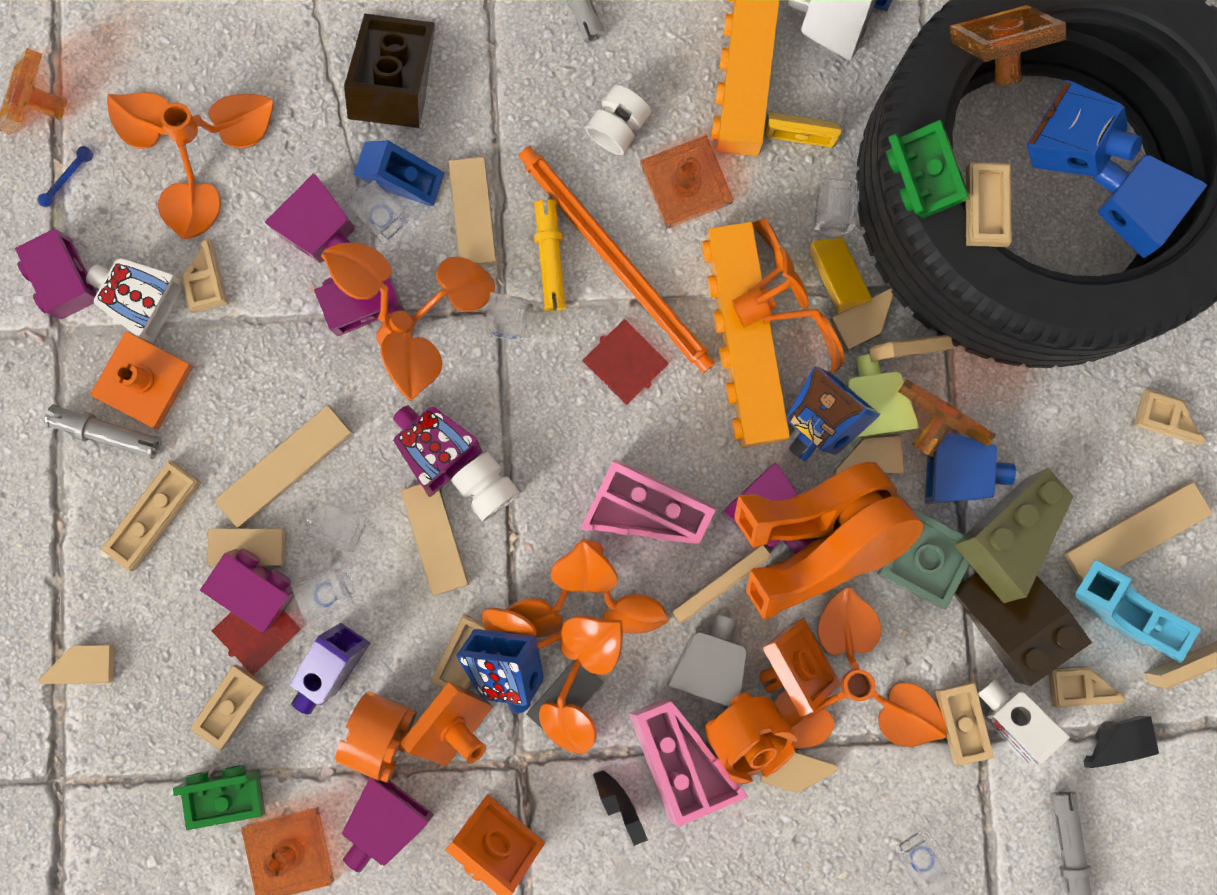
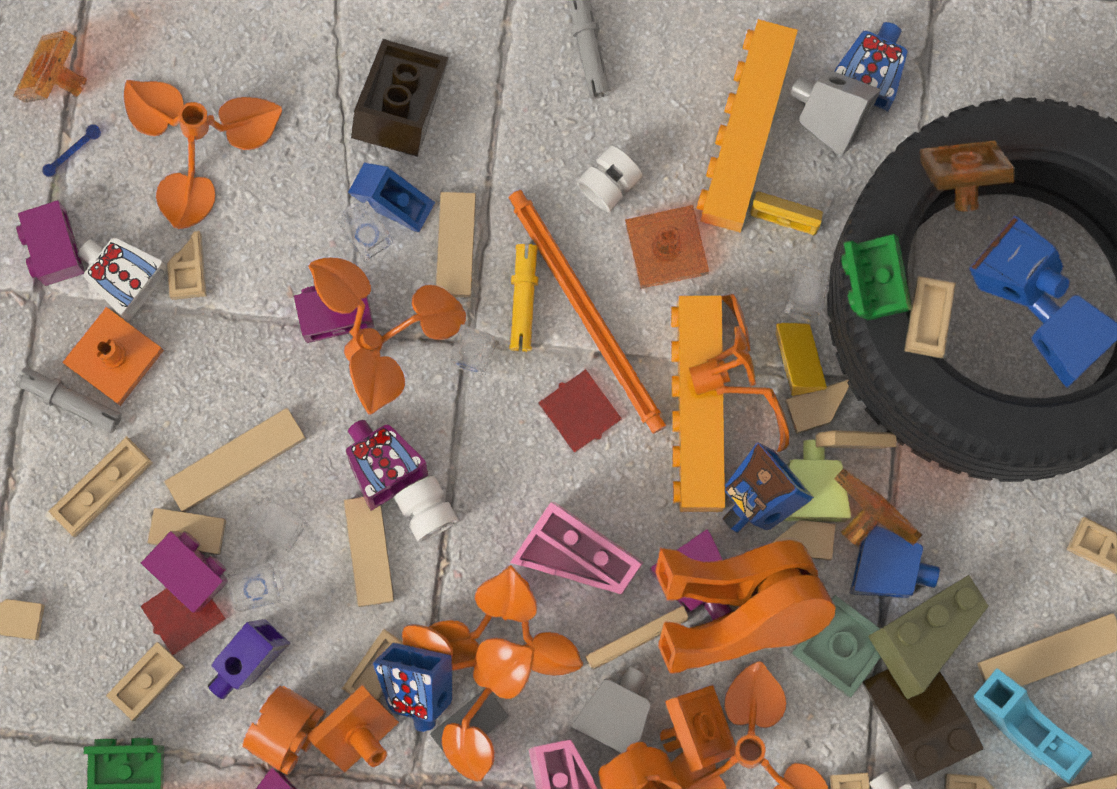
camera: 10 degrees right, 5 degrees down
magenta torso [265,173,355,263] -> none

